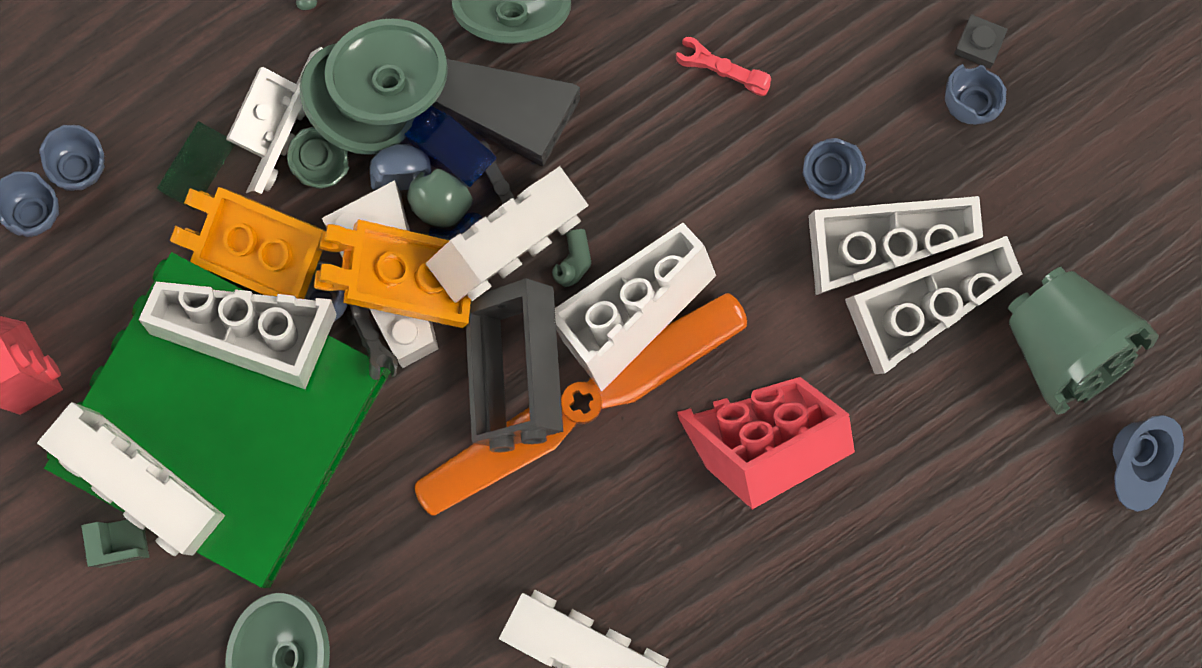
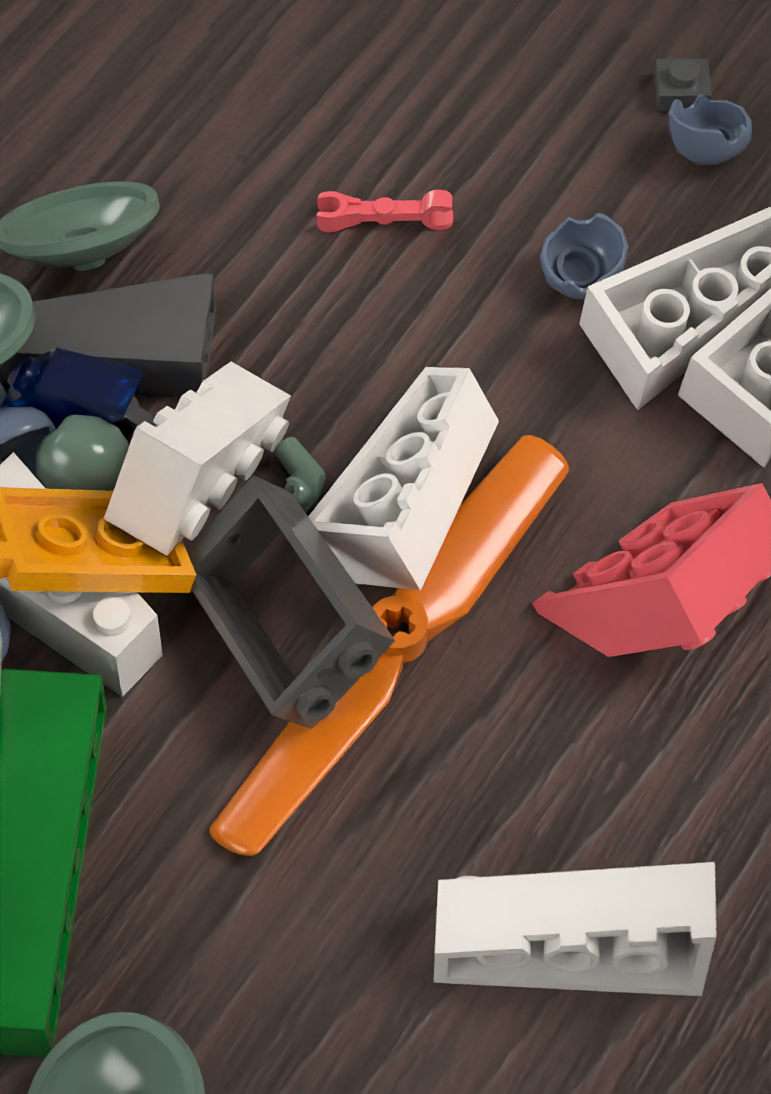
camera: 25 degrees left, 25 degrees down
dark grey piece [347,304,398,380] -> none

